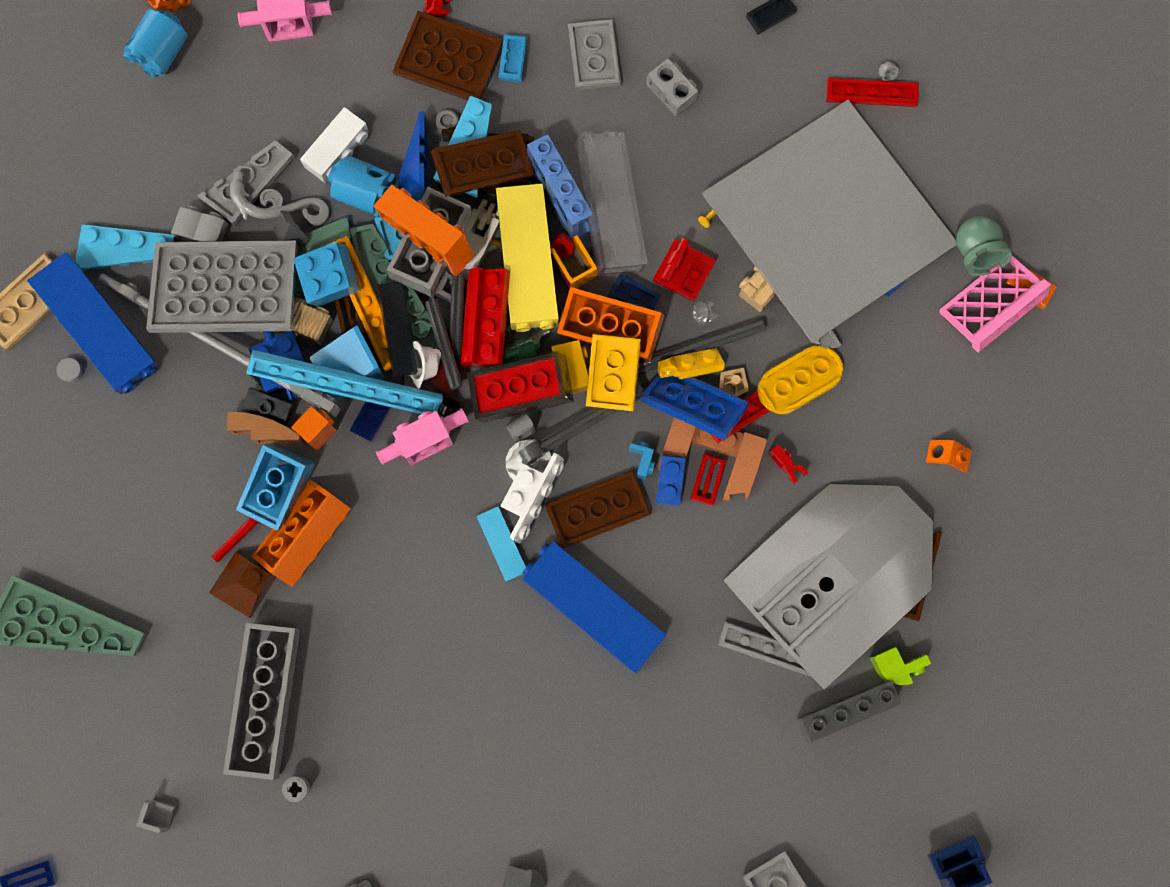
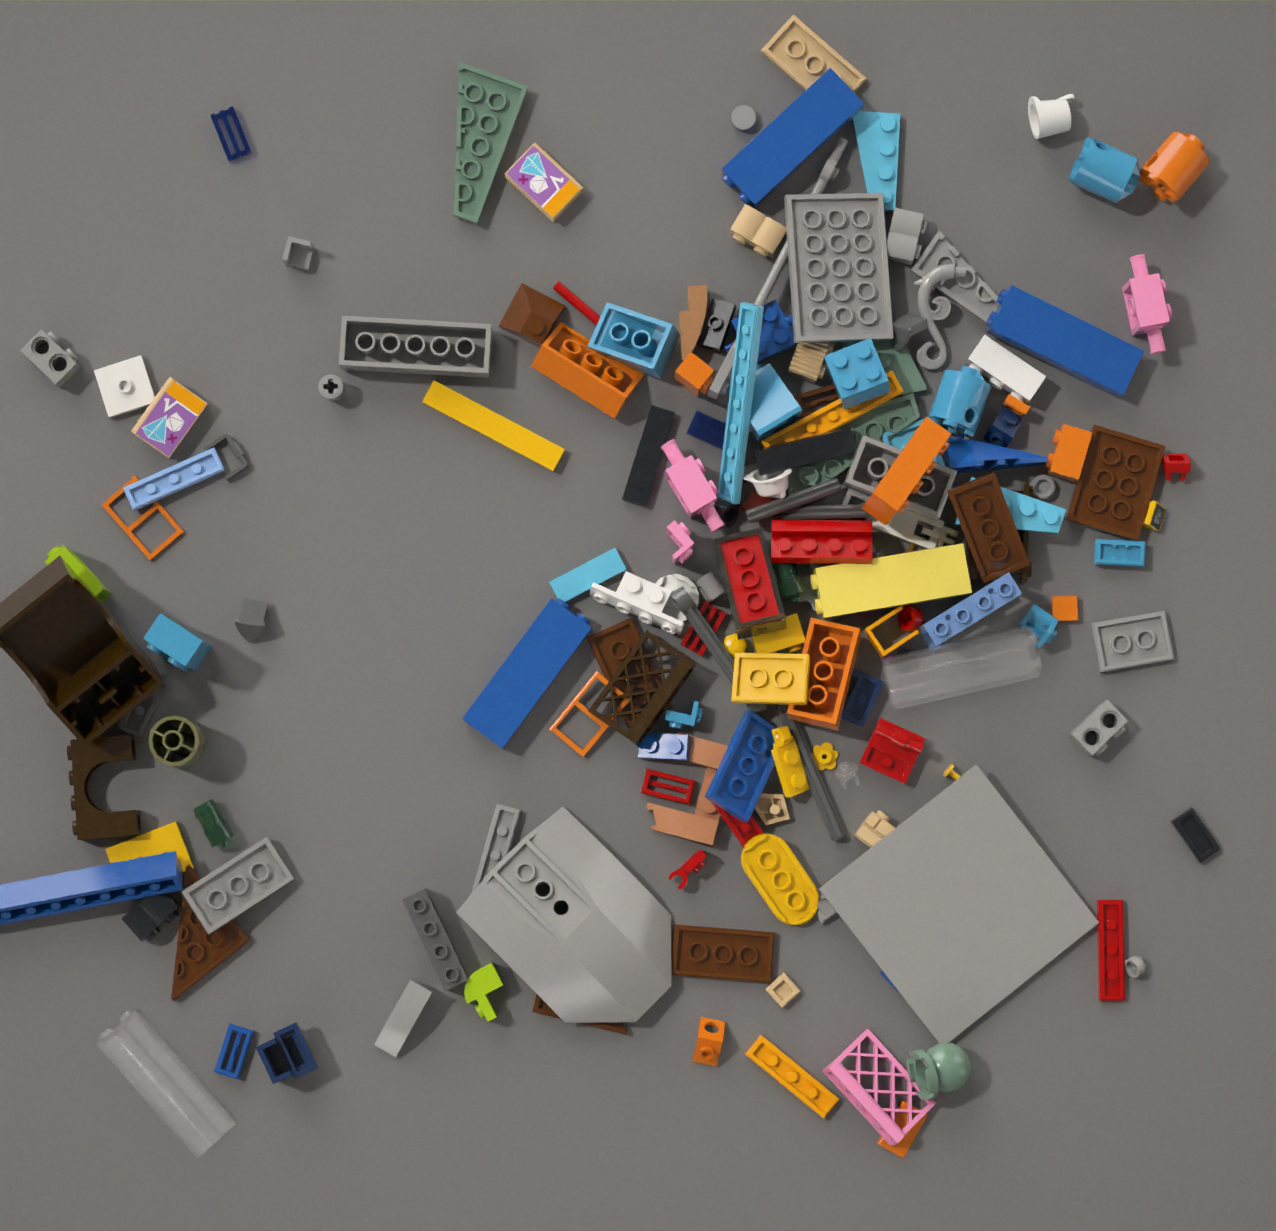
camera: 85 degrees right, 5 degrees up
none -> light grey slope [374,979,433,1057]
none -> yellow tile [422,380,565,472]
none -> piece [504,143,584,222]
none -> orange window [549,671,630,757]
none -> dark brown fence [588,630,696,747]
none -> black tile [622,405,675,507]
none -> bright pink bracket [666,520,694,564]
none -> reddish brown tile [672,924,775,983]
none -> red tile [680,601,726,657]
none -> yellow tile [723,633,747,659]
none -> tan brick [730,204,787,258]
none -> light orange tile [745,1035,839,1119]
none -> tan tile [765,972,800,1008]
none -> yellow plant [812,742,838,771]
none -> dark blue bracket [984,406,1024,448]
none -> blue brick [986,285,1144,398]
none -> orange tile [1002,394,1030,417]
none -> dark azure bracket [1019,604,1059,649]
none -> white hat [1028,94,1075,139]
none -> orange brick [1045,424,1093,483]
none -> orange tile [1051,596,1078,622]
none -> slope [1142,500,1165,531]

